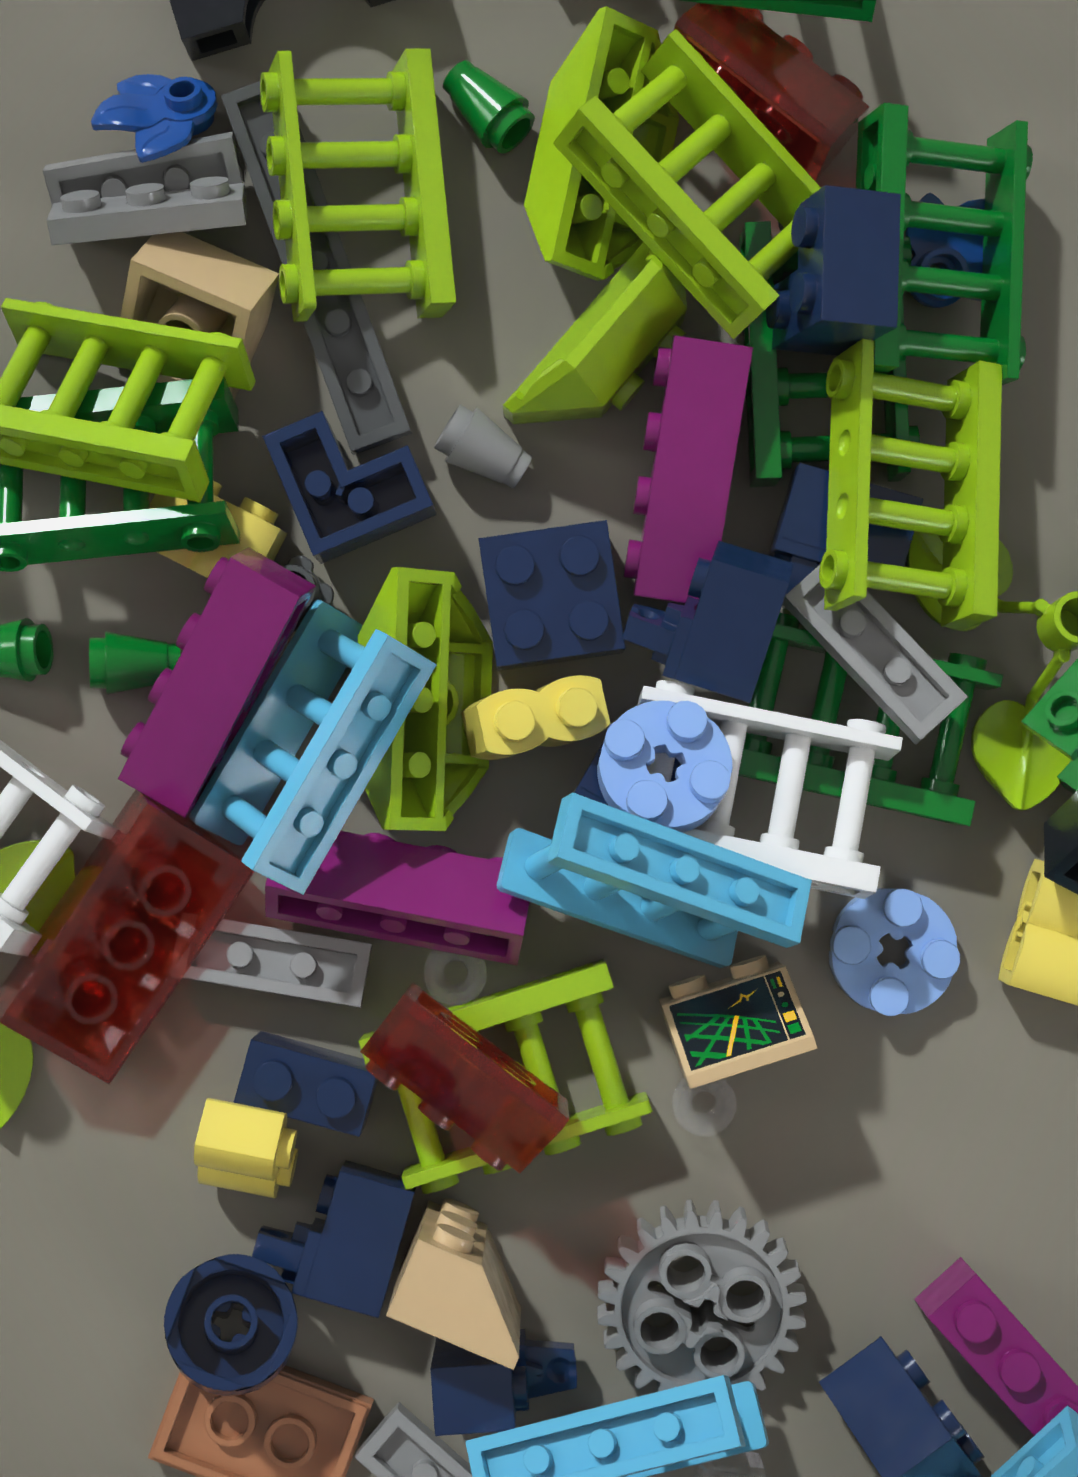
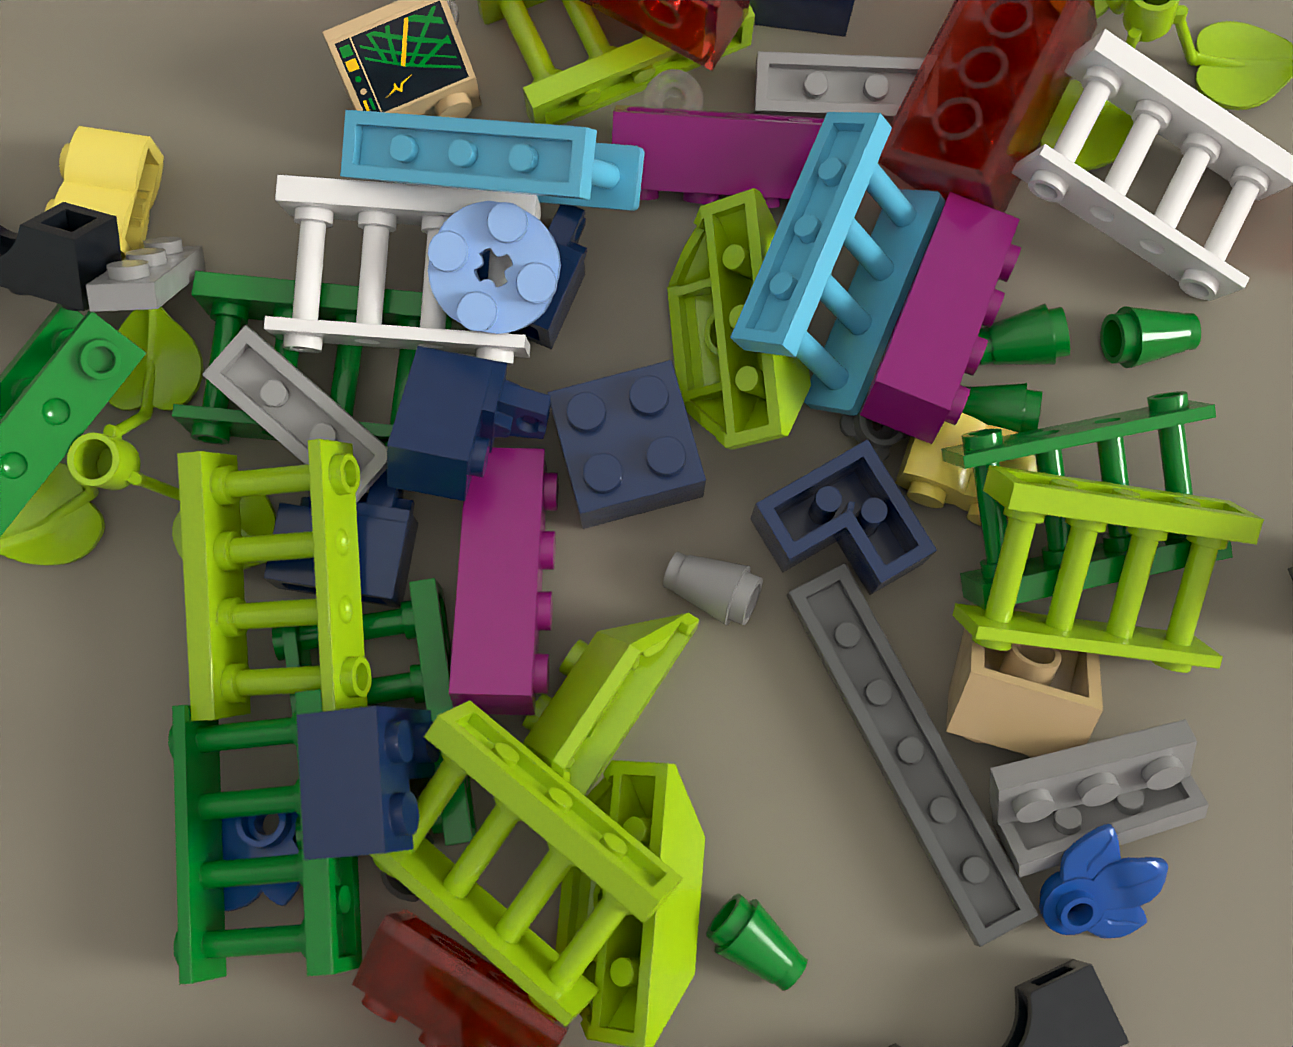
camera: 170 degrees right, 10 degrees down
lime fence [260,48,456,322] -> none
light yellow brick [461,675,611,760] -> none
light blue plate [829,888,960,1016] -> none
none -> light grey plate [86,237,206,312]
none -> green cone [962,383,1042,433]

